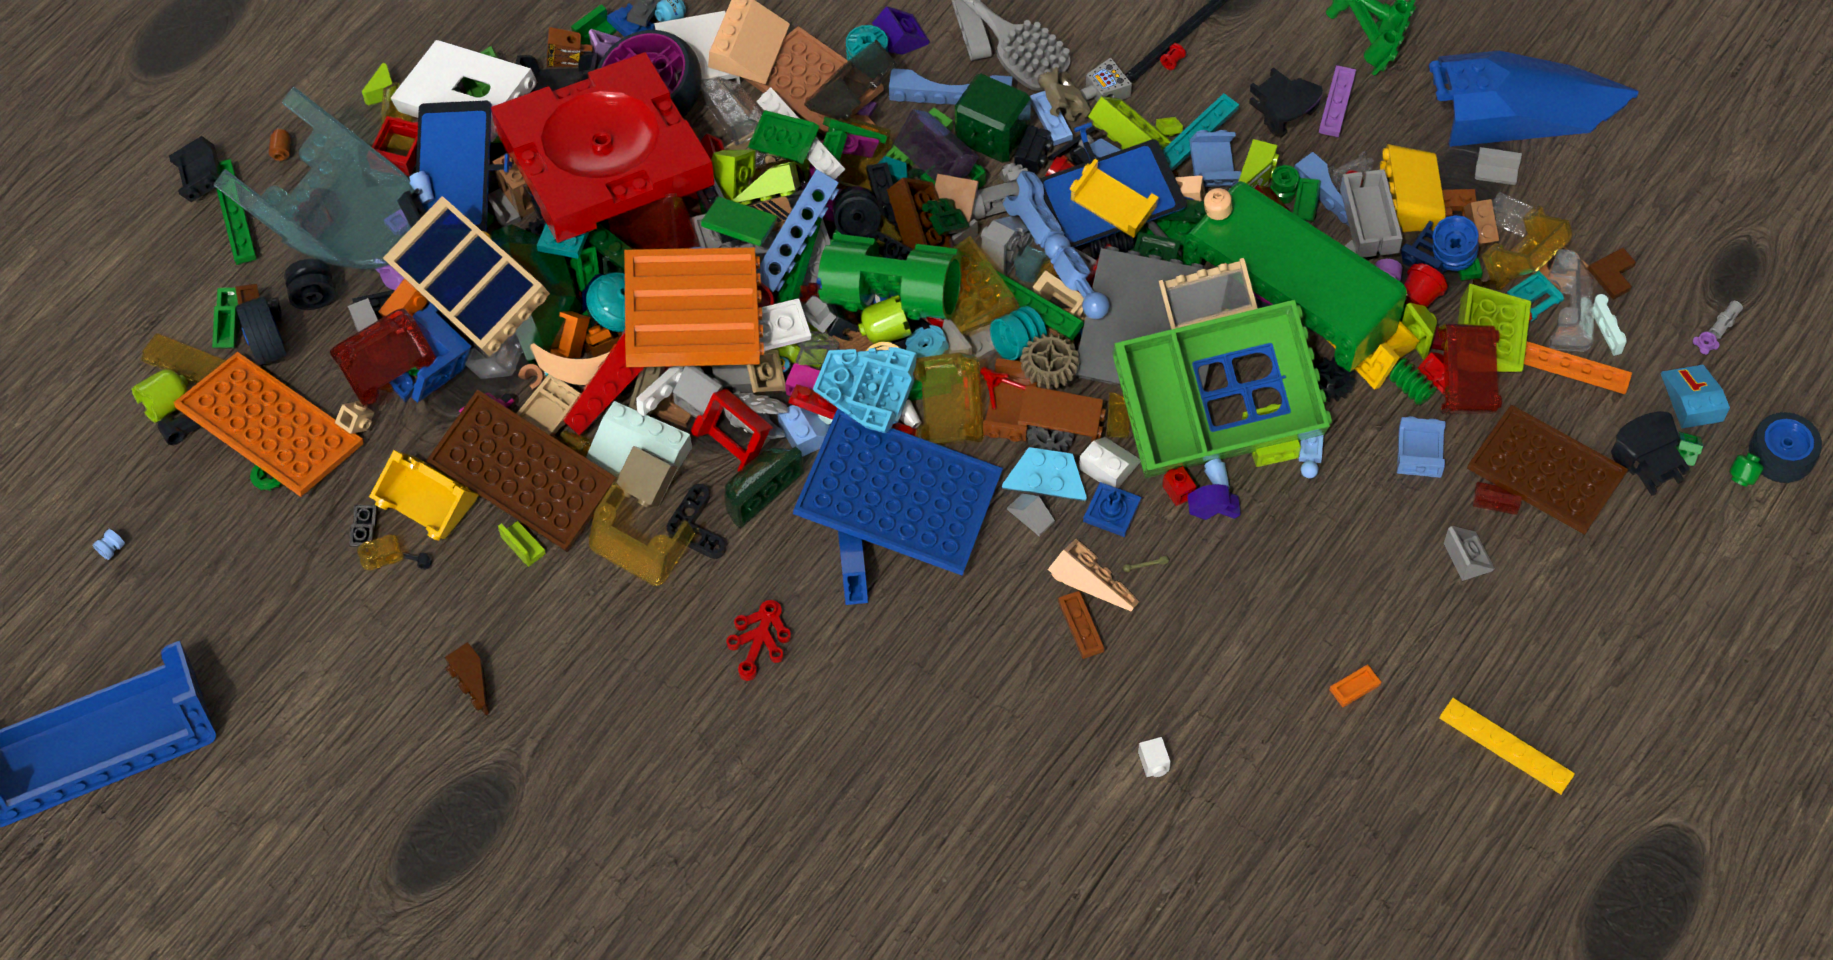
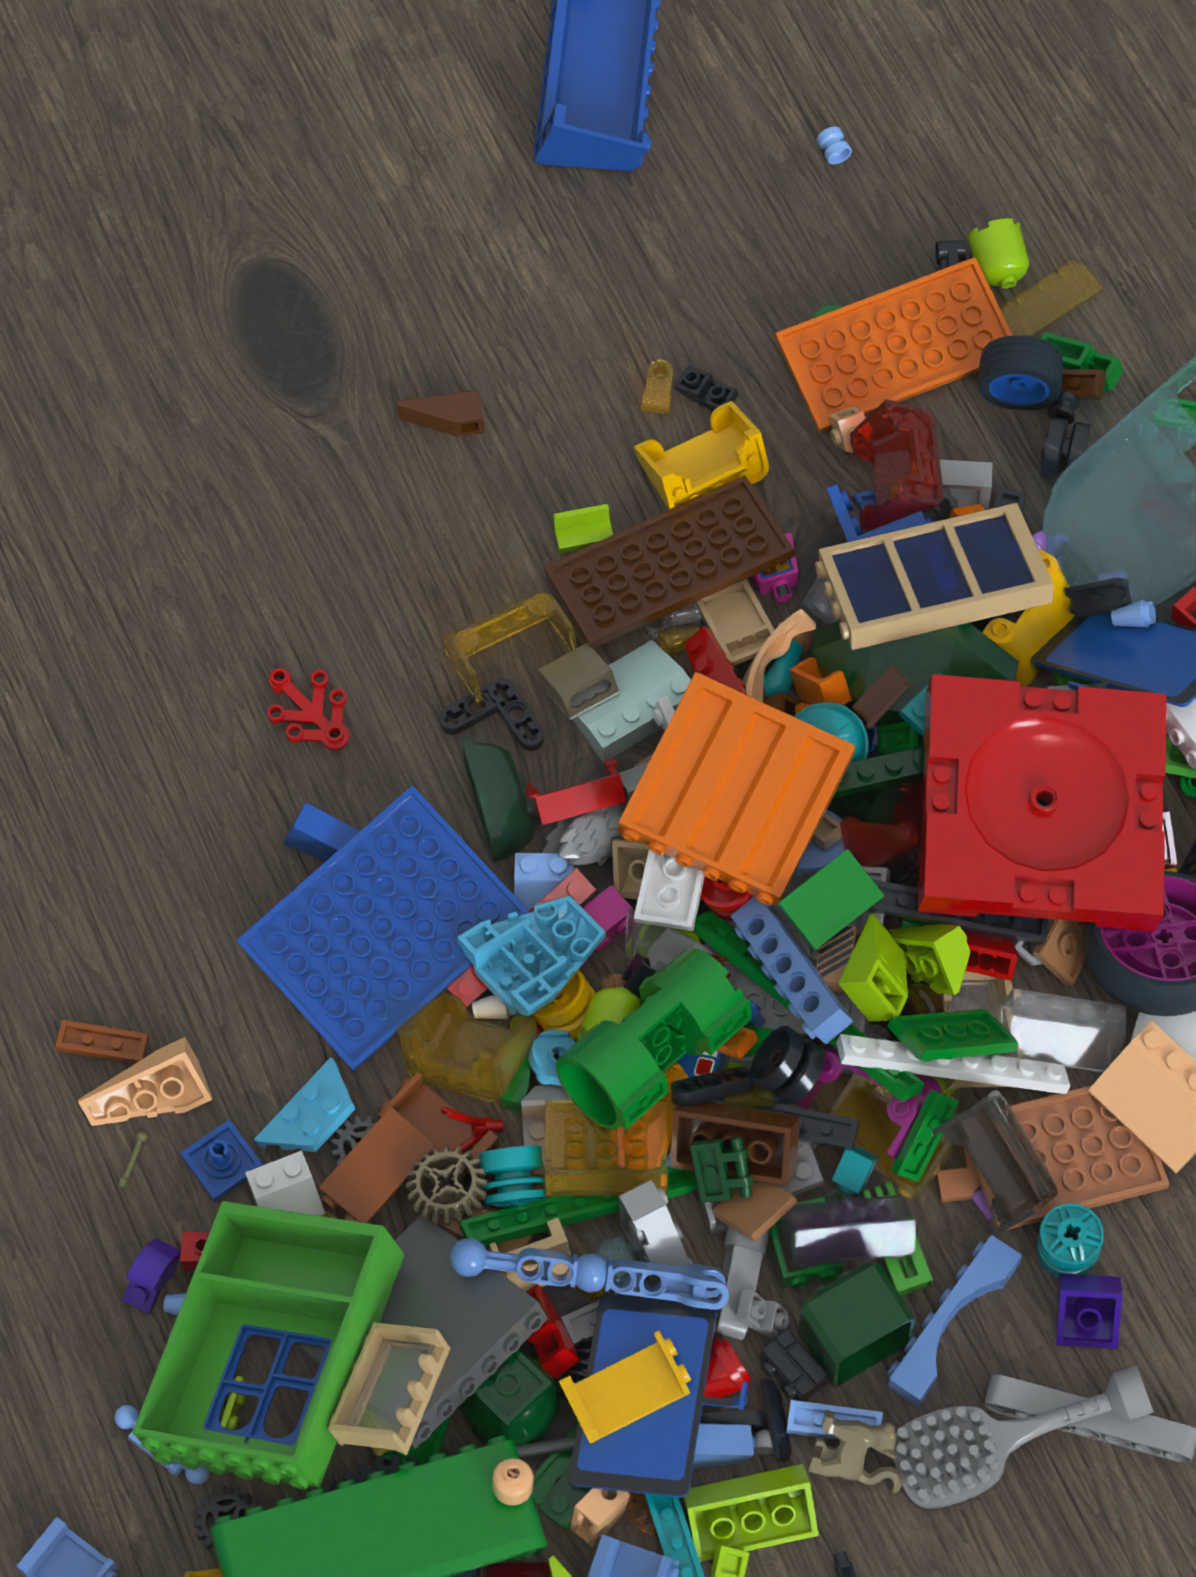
camera: 120 degrees right, 5 degrees up
black hand [401,552,431,570] -> none
light grey slope [1007,494,1055,537] -> none
light grey torso [1080,58,1132,102] -> none
none -> reddish brown panel [851,665,913,730]

